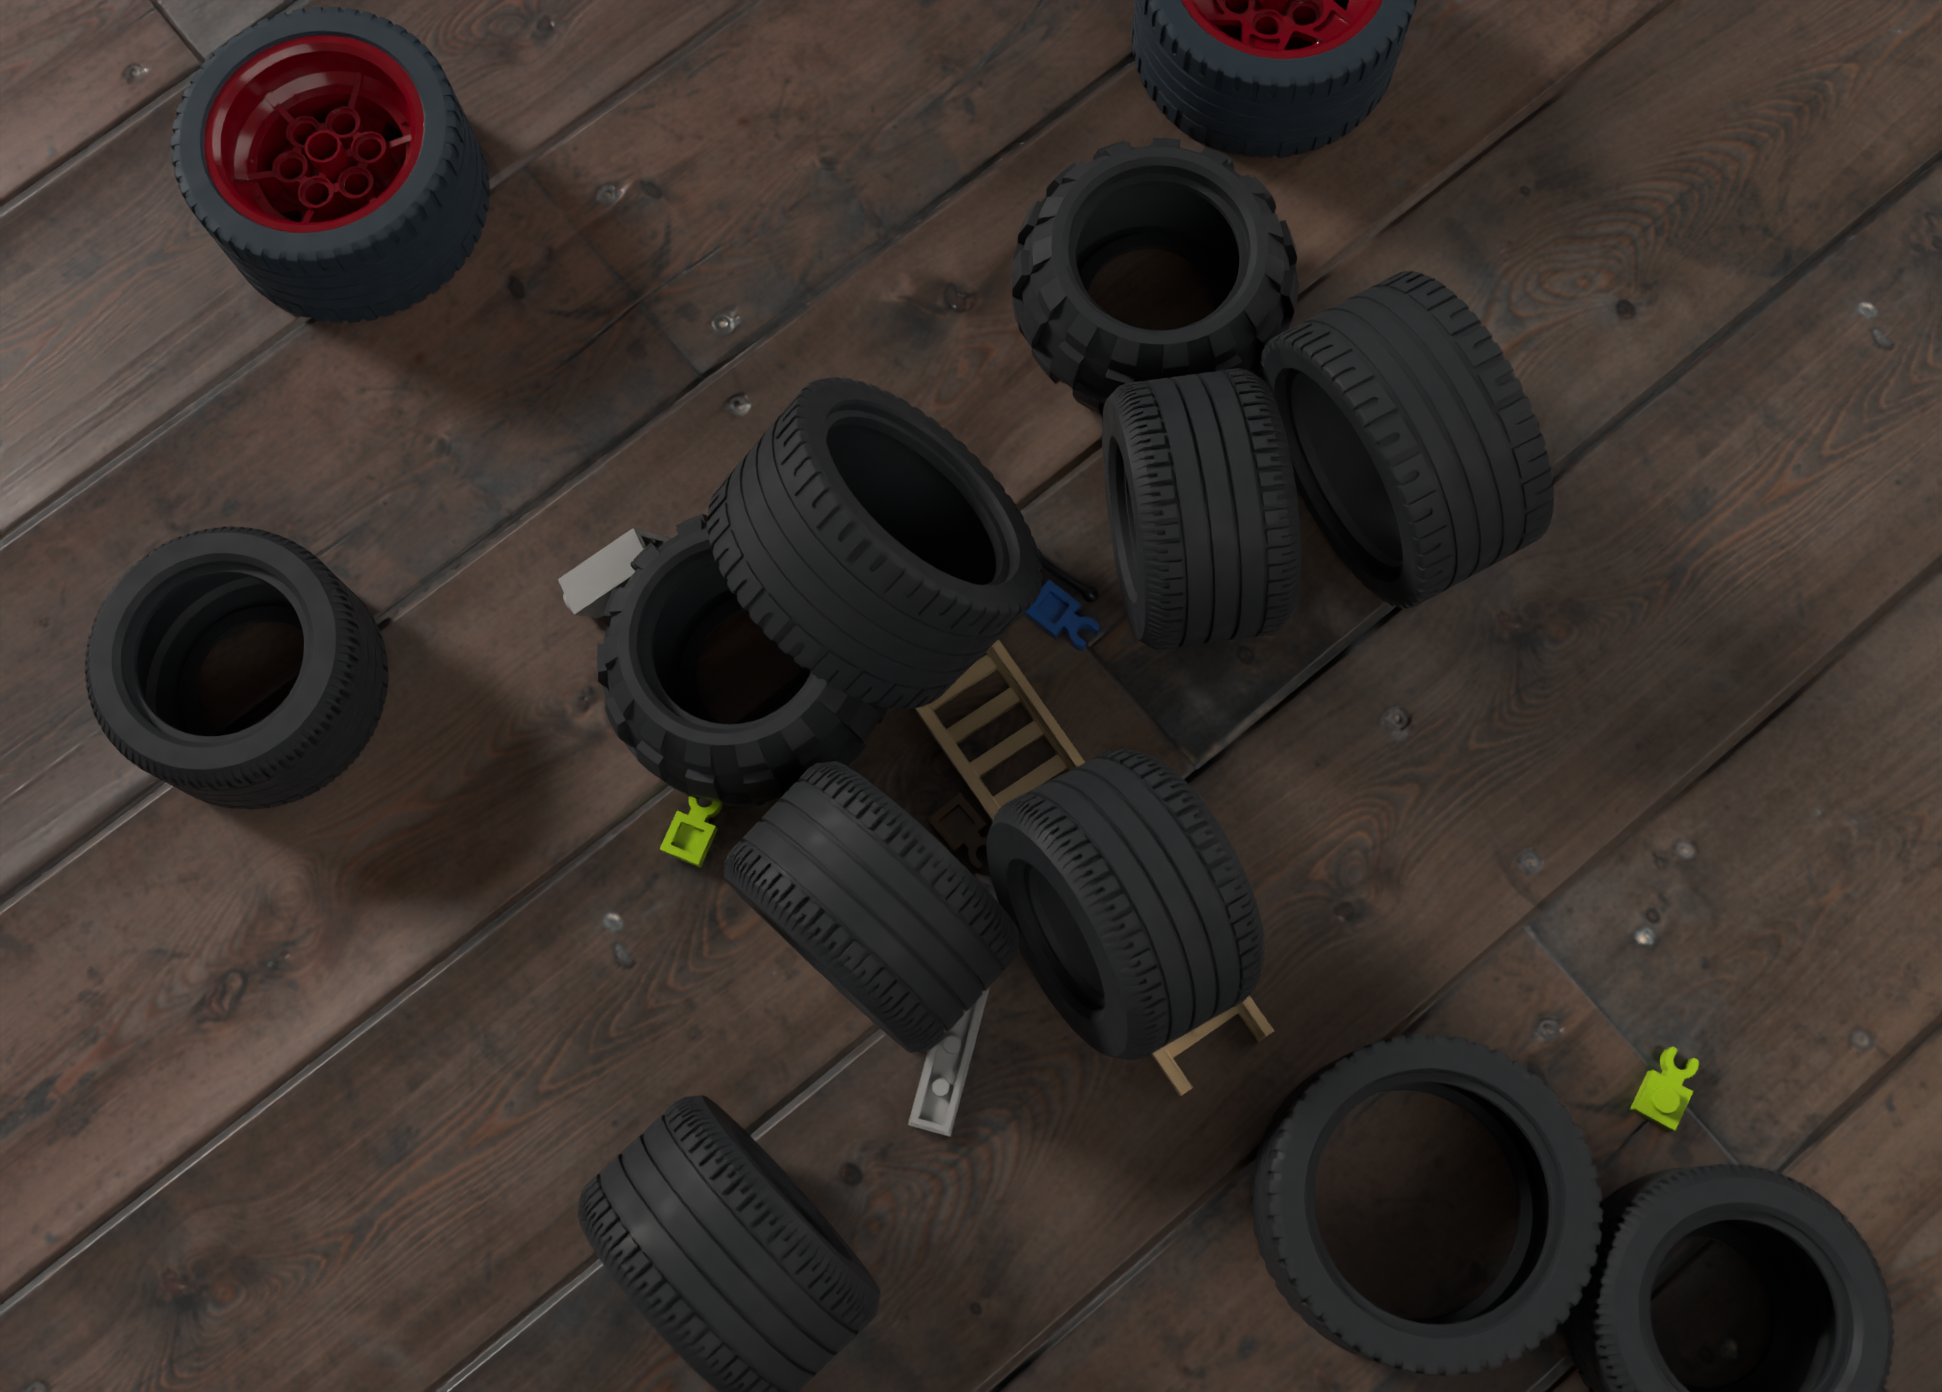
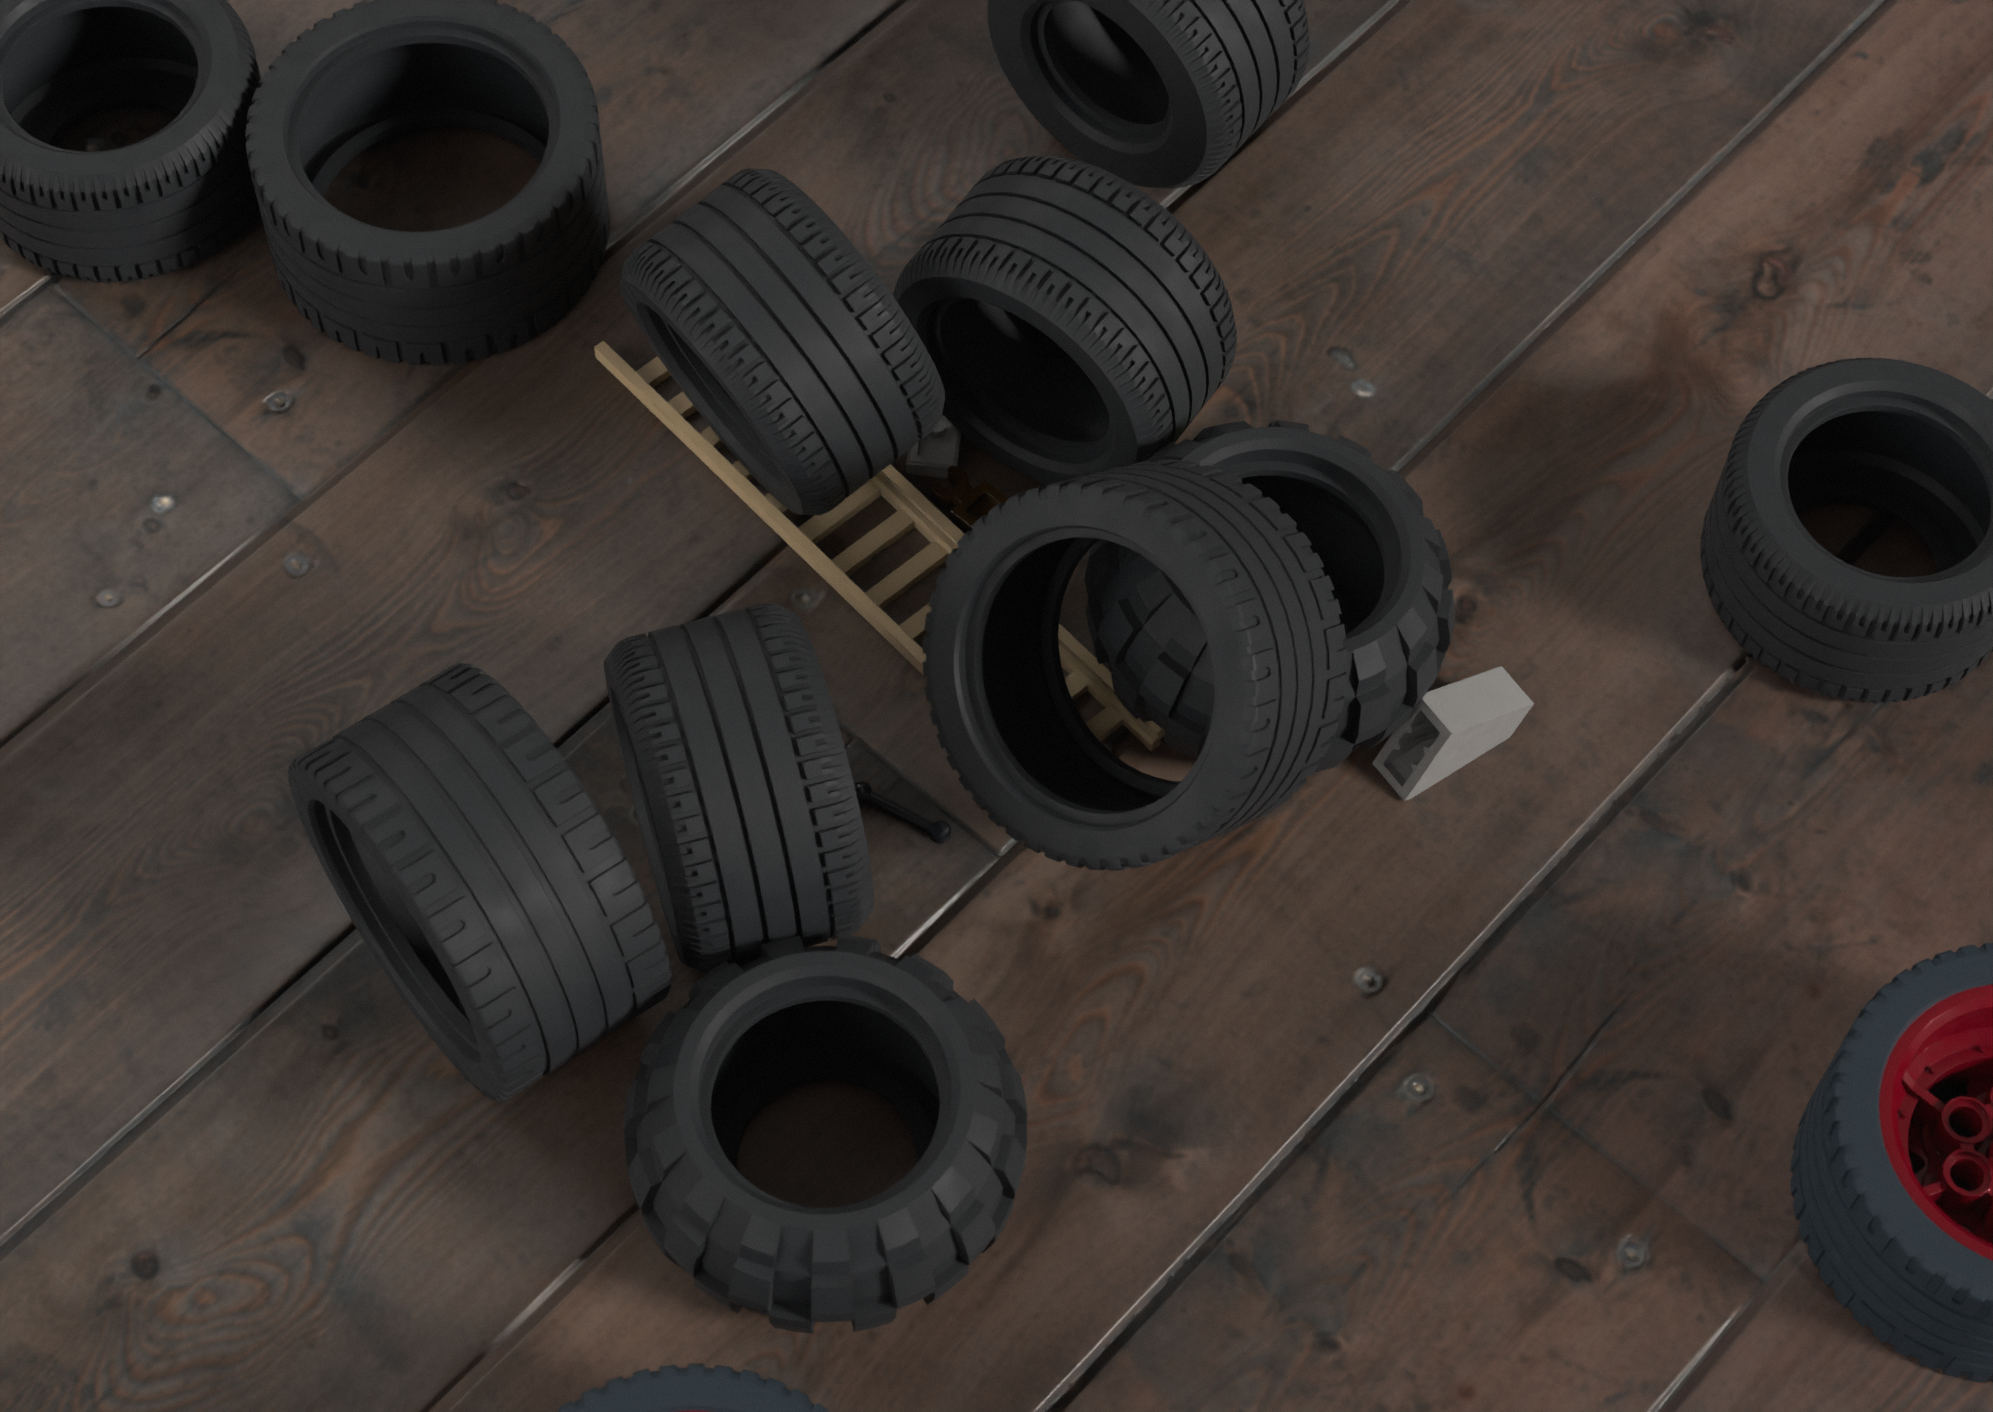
camera: 165 degrees right, 15 degrees down
blue plate [1023,580,1100,651] -> none
lime plate [1630,1047,1699,1132] -> none

